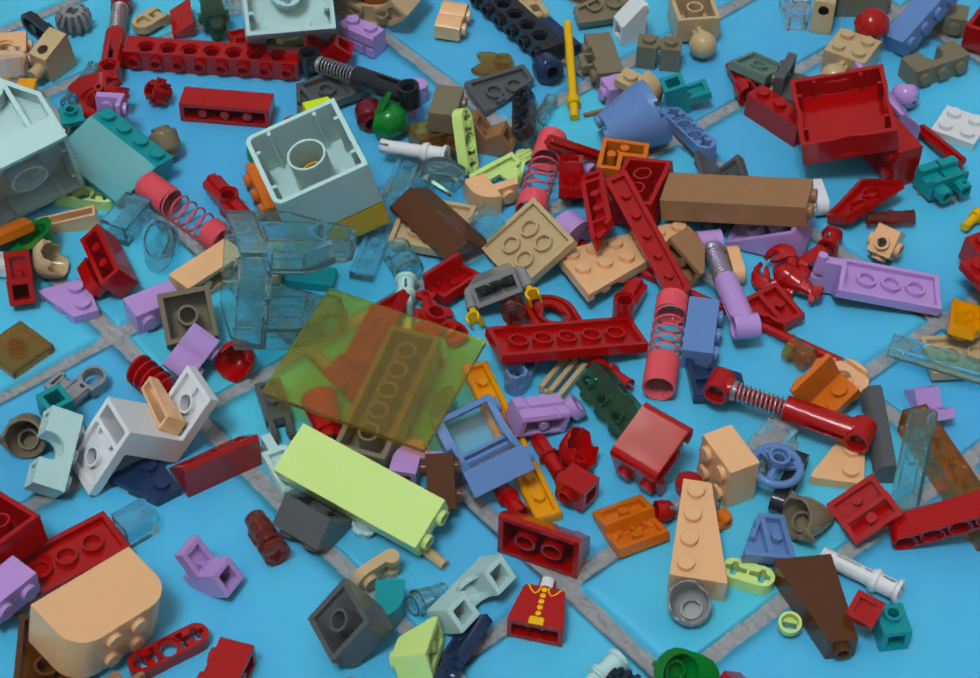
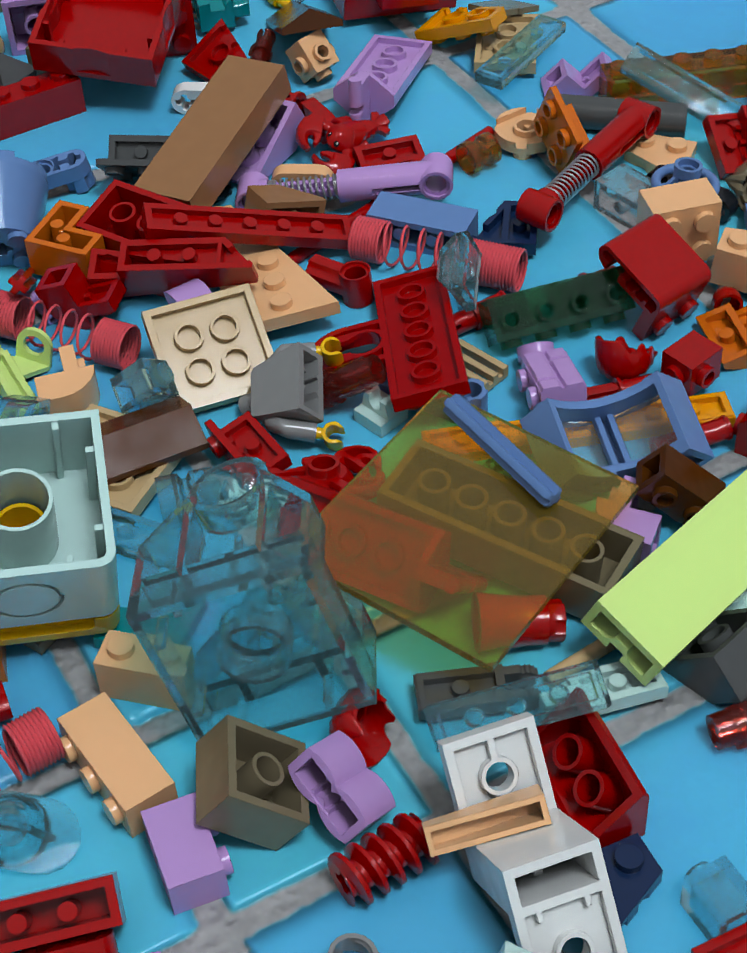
camera: 75 degrees left, 0 degrees up
none -> reddish brown slope [266,0,343,35]
none -> clear light blue tile [422,659,612,753]
none -> clear light blue slope [436,230,482,312]
none -> medium blue axle [443,394,562,508]

